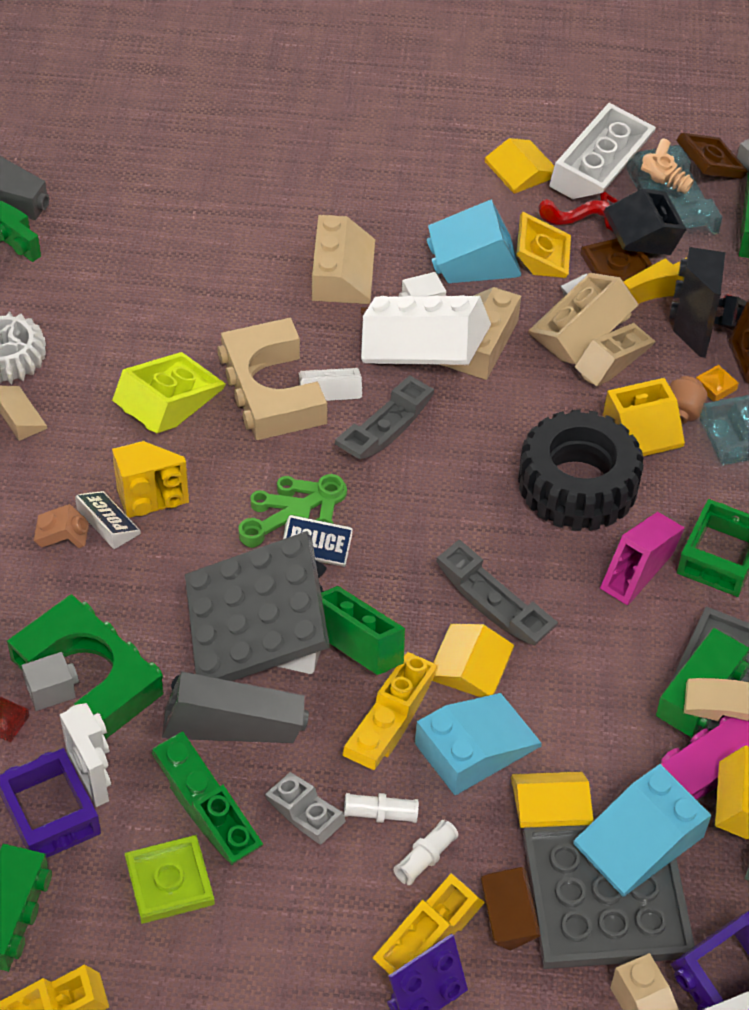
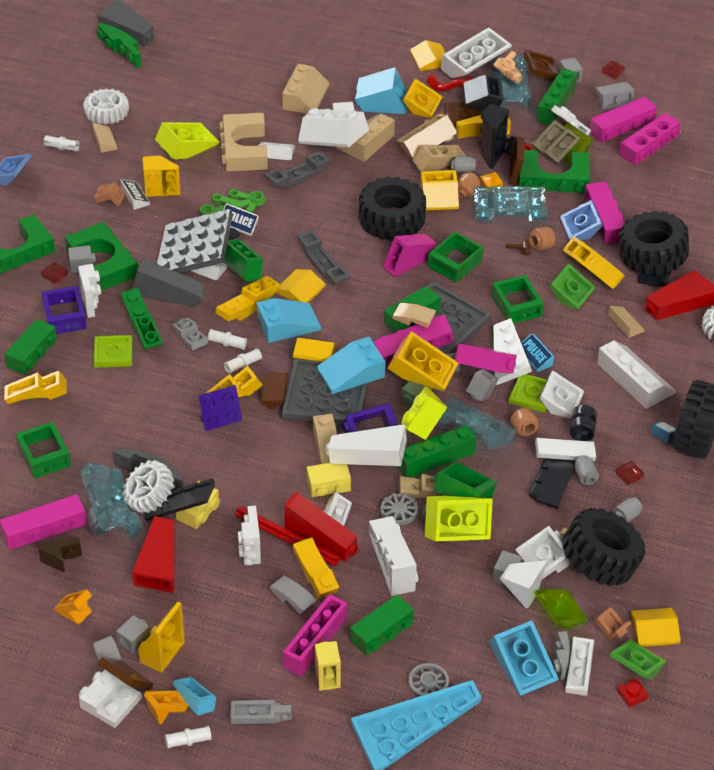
camera: 15 degrees right, 5 degrees down
none -> light grey brick [451,156,476,173]

